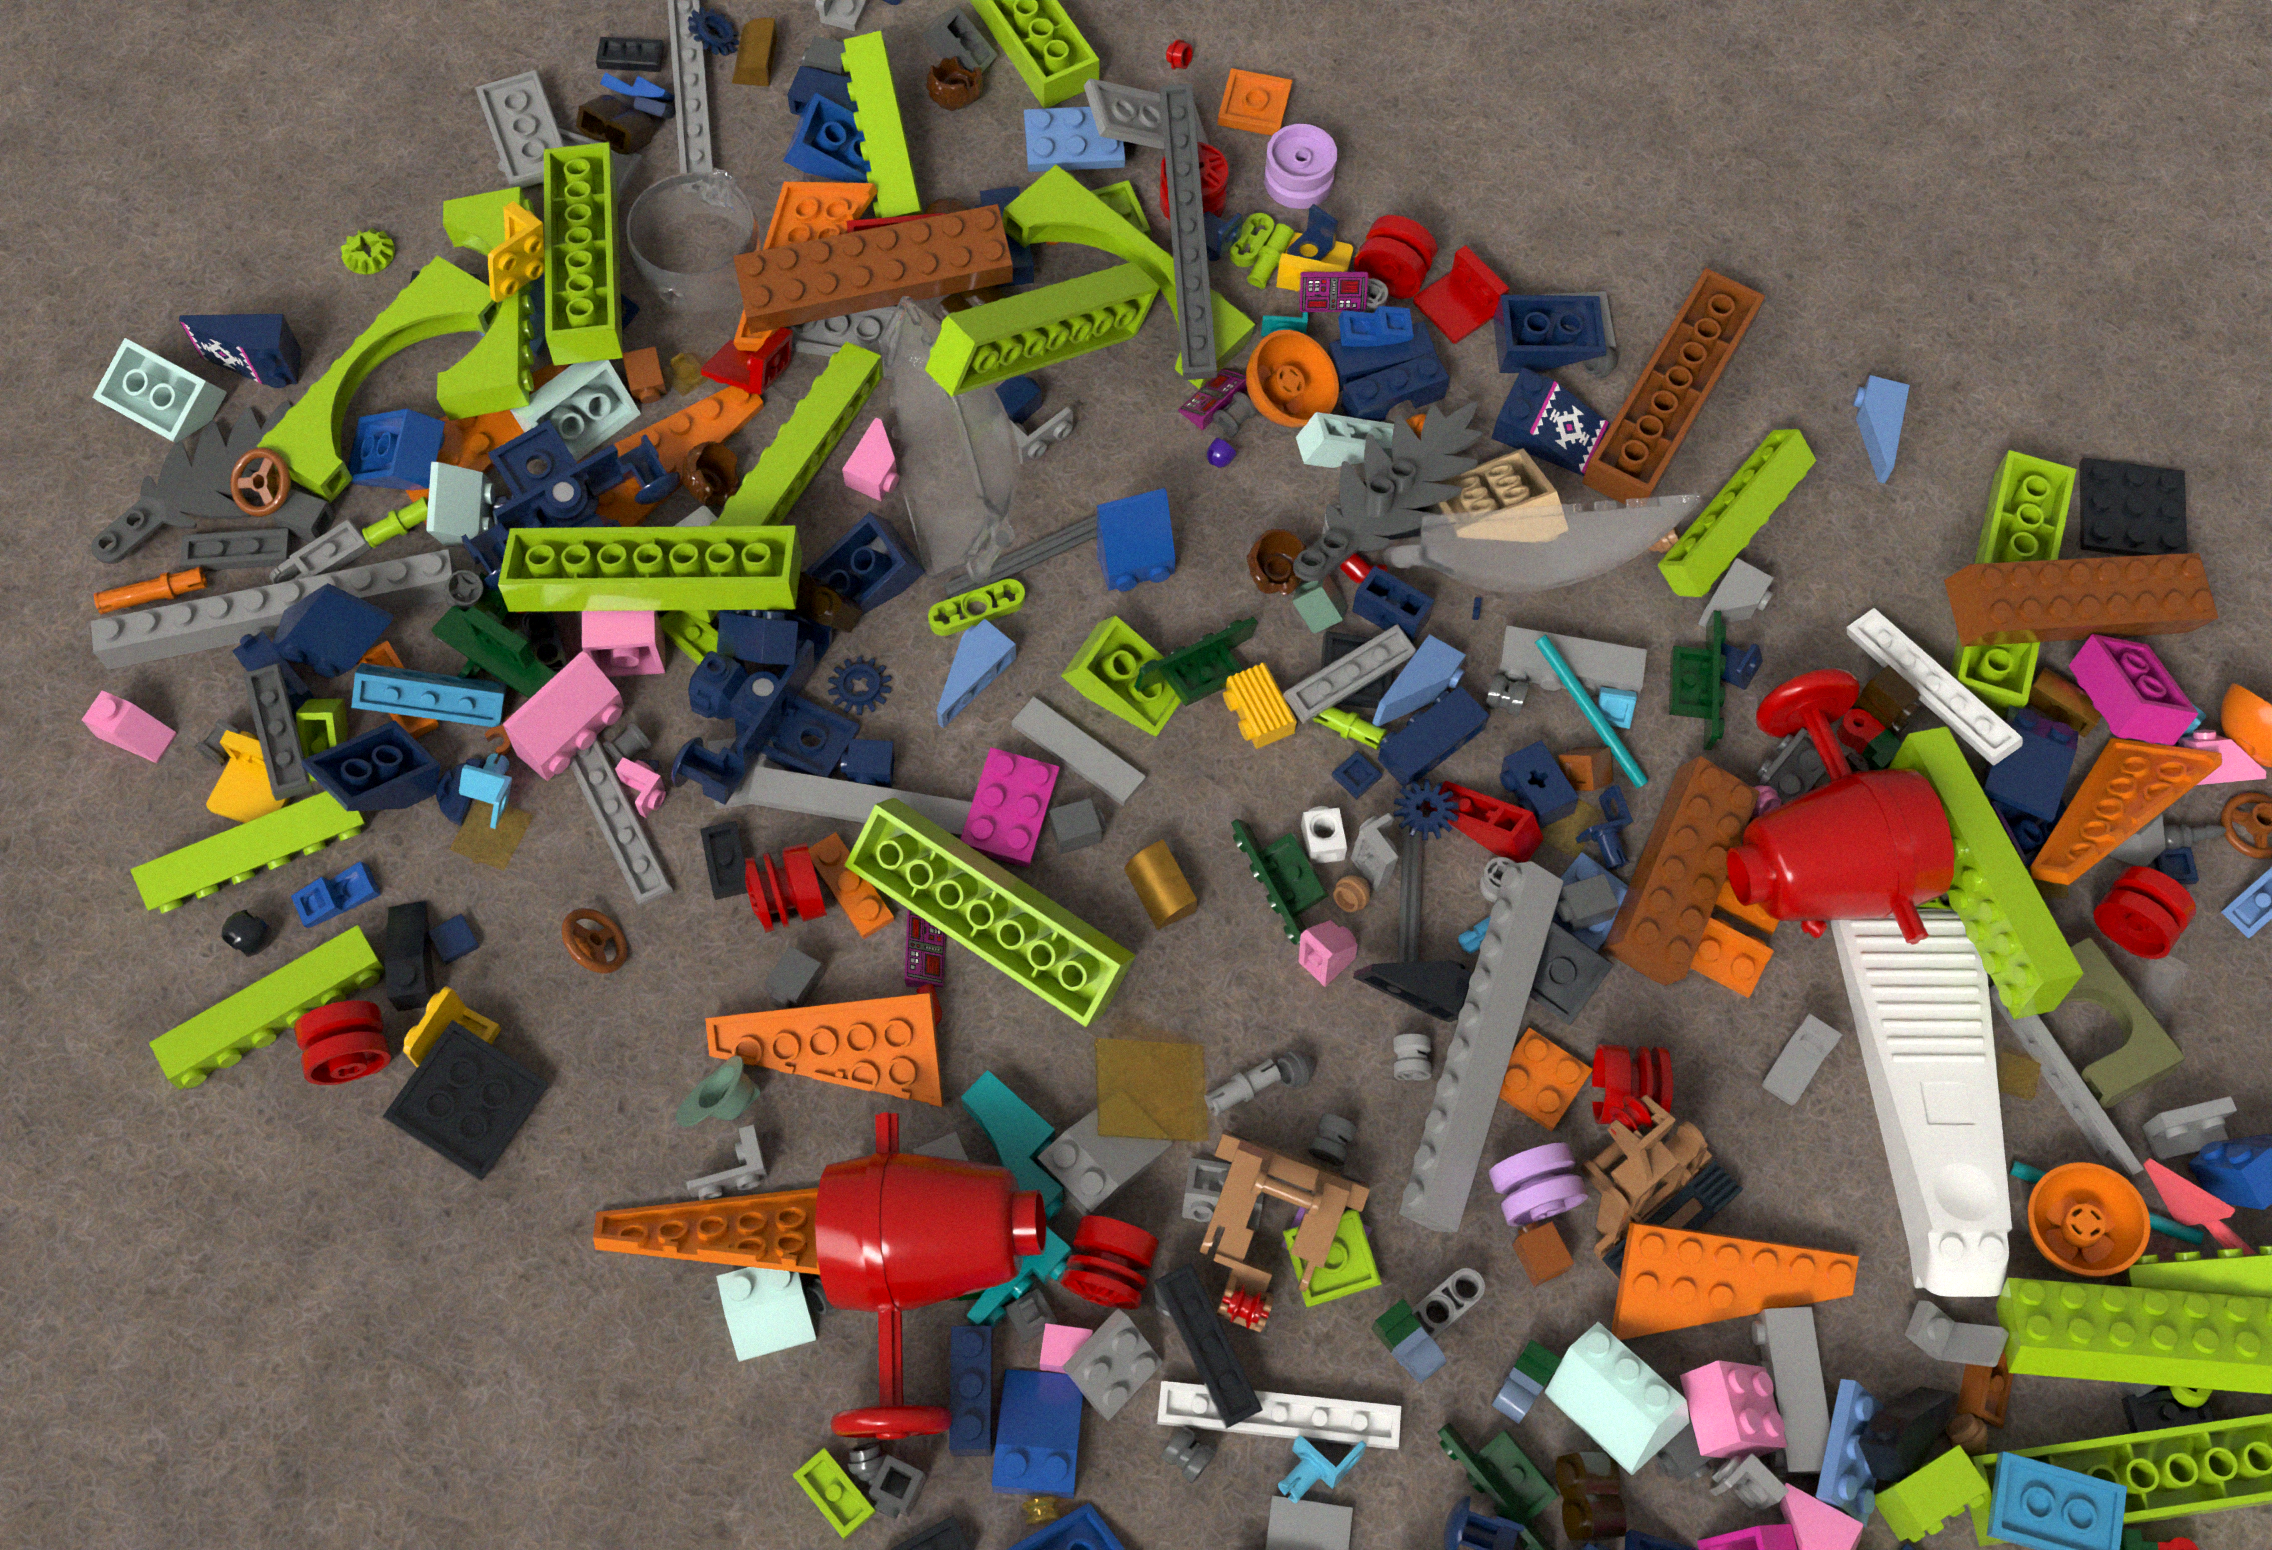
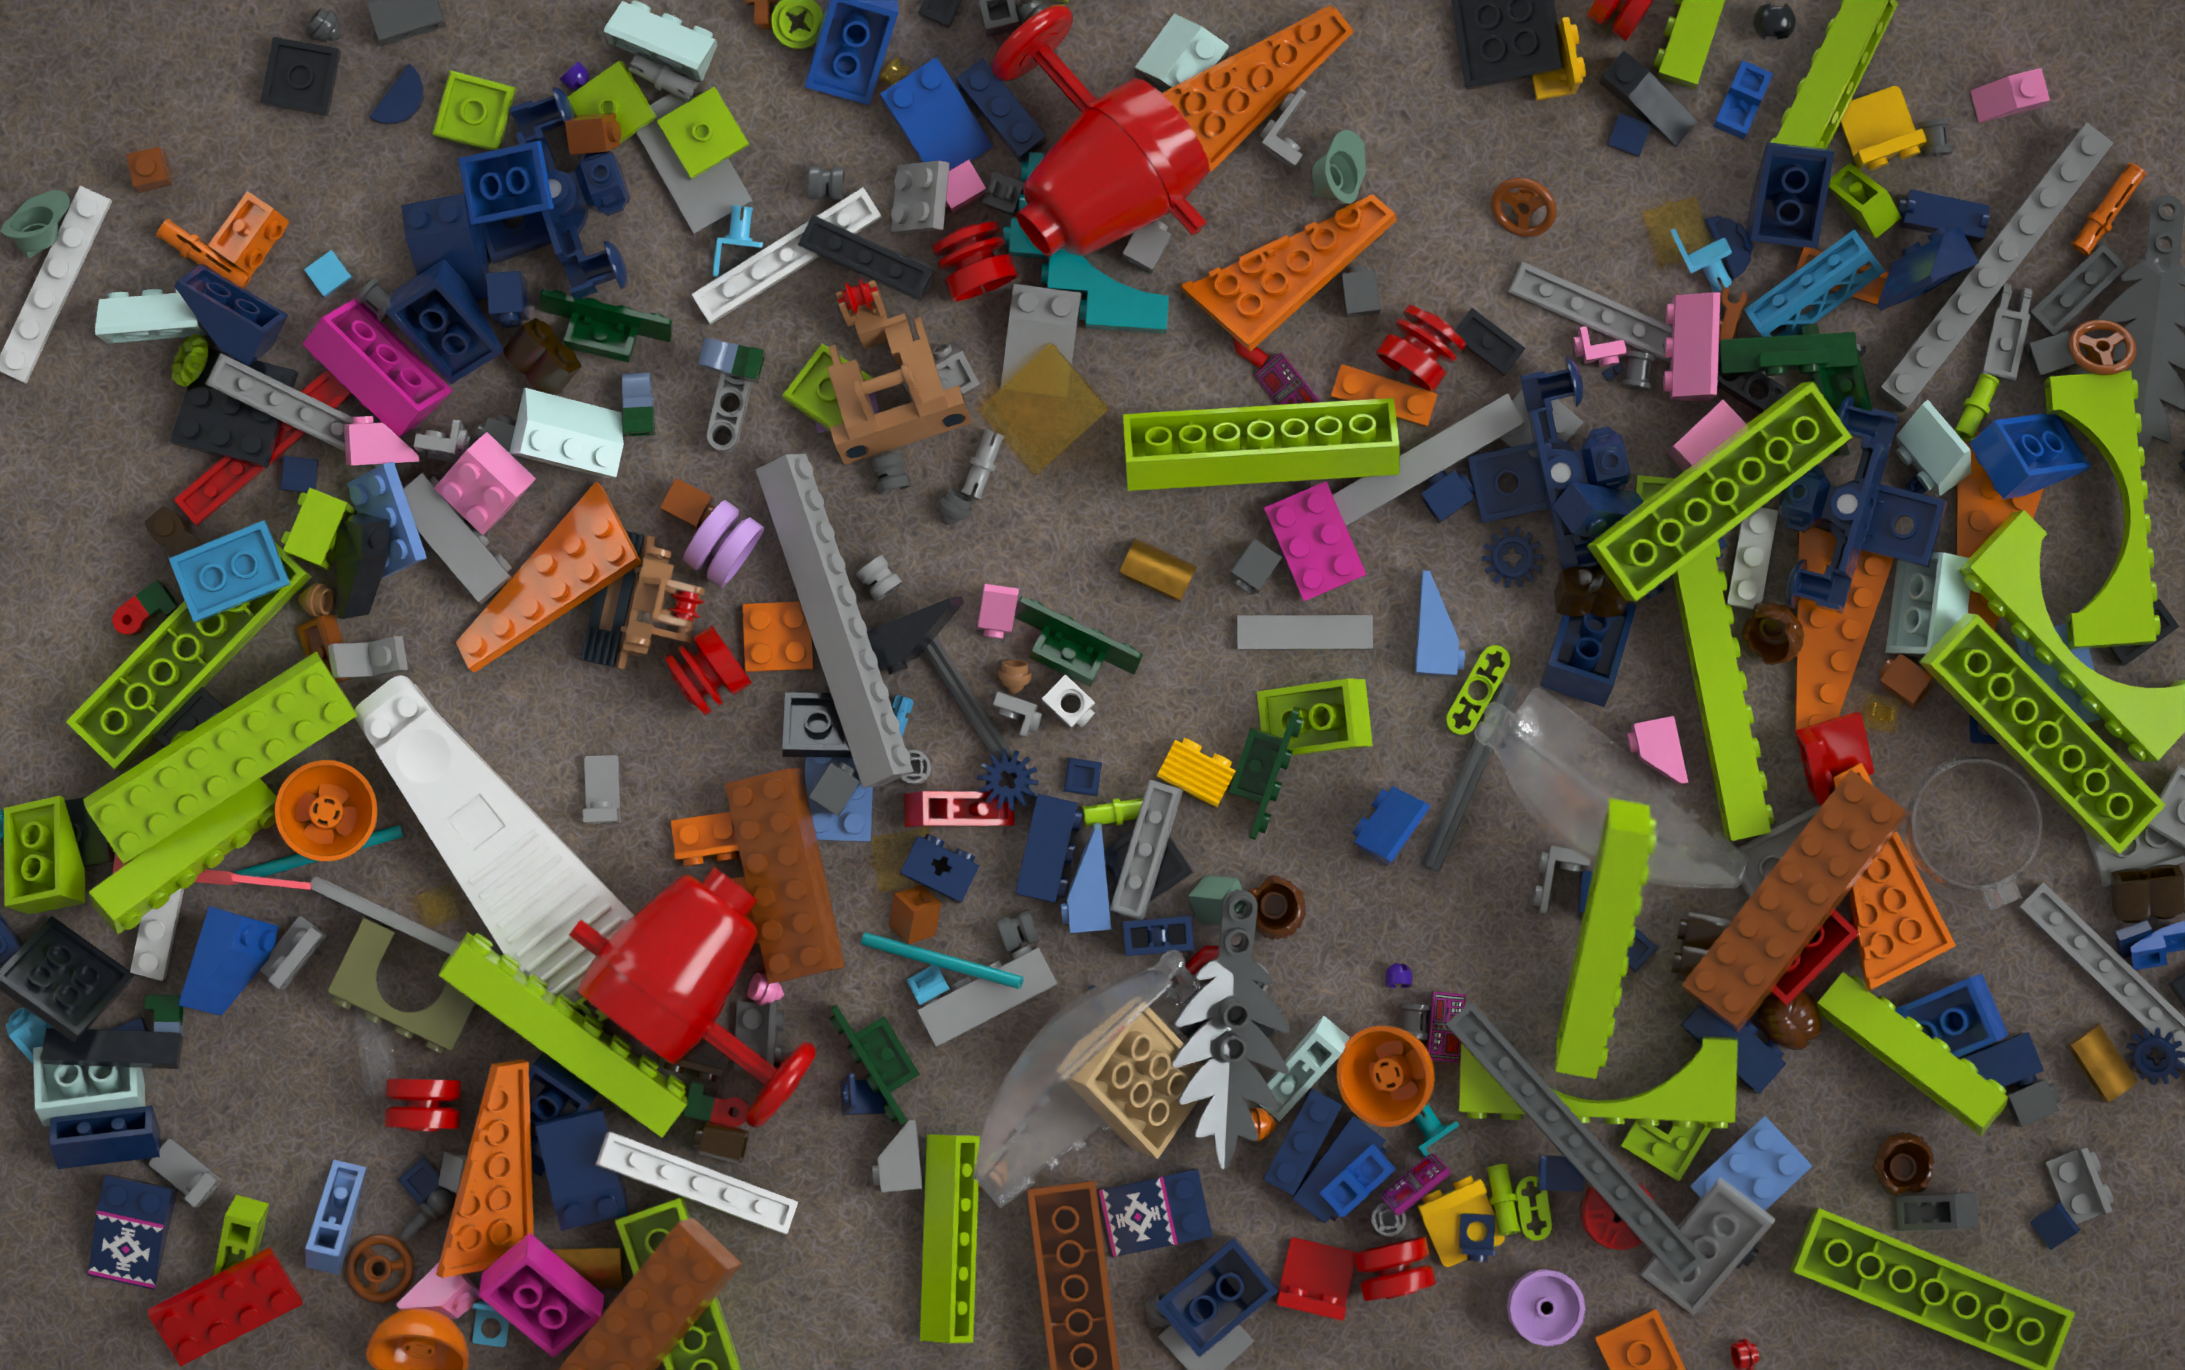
camera: 145 degrees right, 20 degrees up
dark grey tile [242,663,313,801] -> none
dark grey wheel [444,570,483,610] -> none
yellow bracket [488,201,545,303] -> none
dark blue bracket [1575,785,1633,871] -> none

